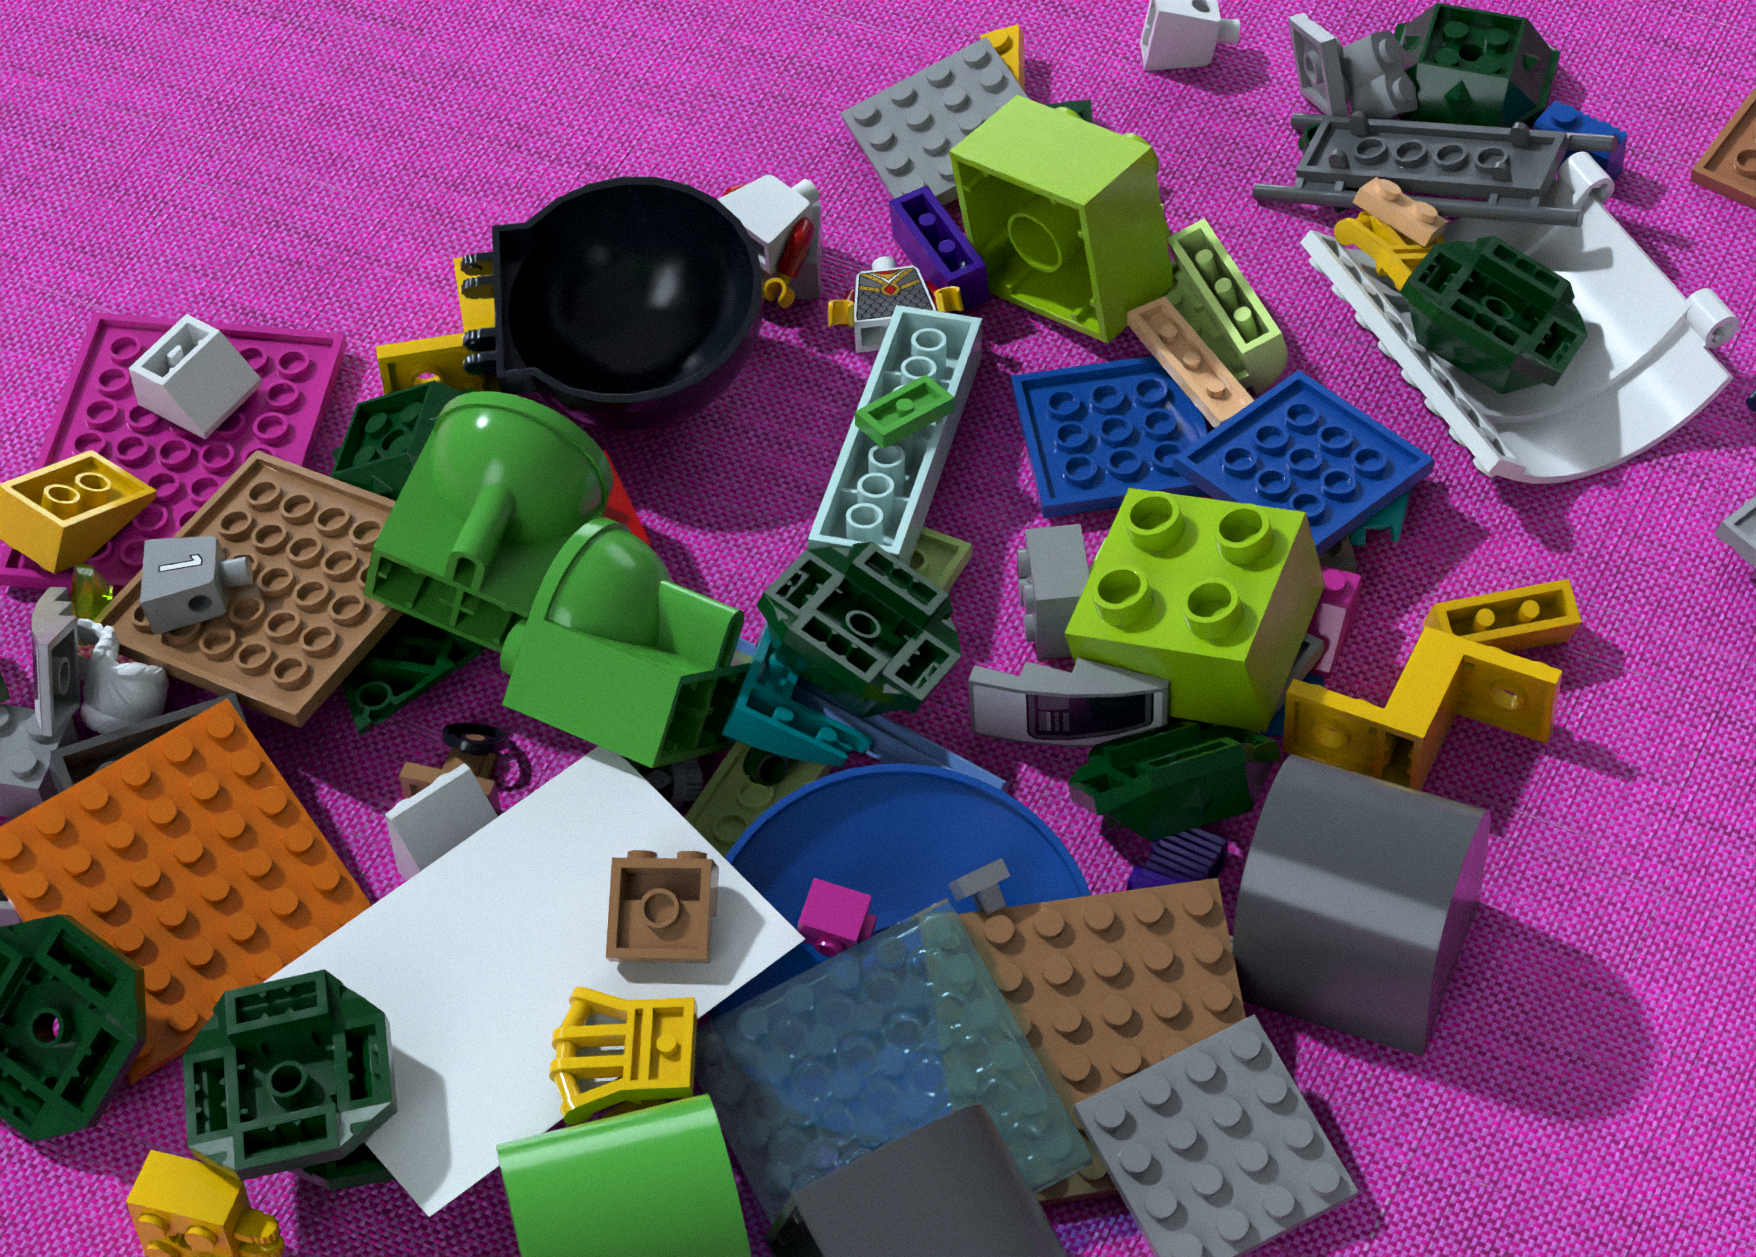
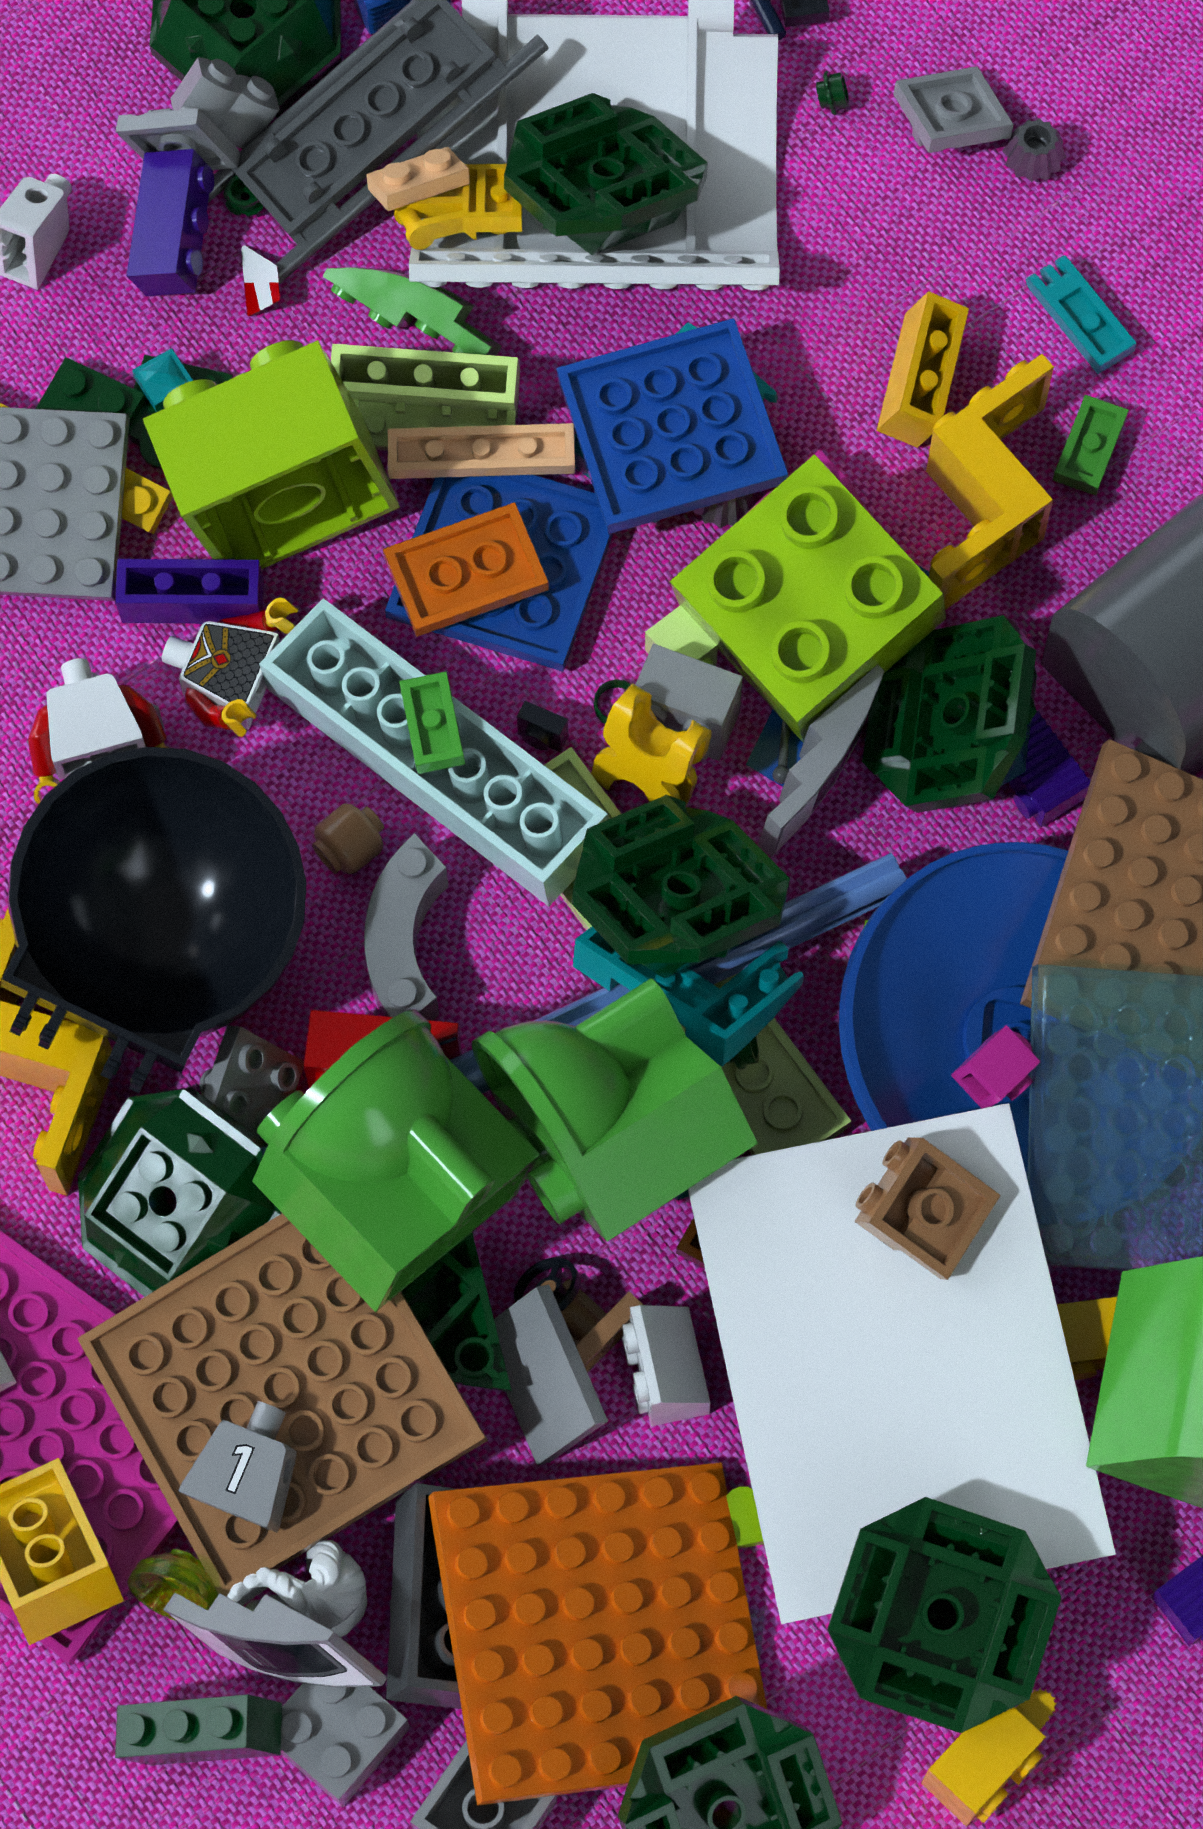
camera: 65 degrees left, 20 degrees up
yellow plate [549,986,698,1125] -> none
light grey tile [948,858,1010,915] -> none
none -> dark purple brick [126,149,214,296]
none -> white sticker [241,245,280,316]
none -> medium nougat head [312,803,384,874]
none -> bright green slope [323,267,502,356]
none -> light grey brick [364,833,448,1021]
none -> orange plate [383,502,549,637]
none -> light grey tile [494,1284,608,1465]
none -> black plate [517,701,569,753]
none -> yellow piece [591,683,712,806]
none -> dark green plate [816,71,850,115]
none -> teal hinge [1025,255,1137,374]
none -> bright green plate [1053,395,1129,496]

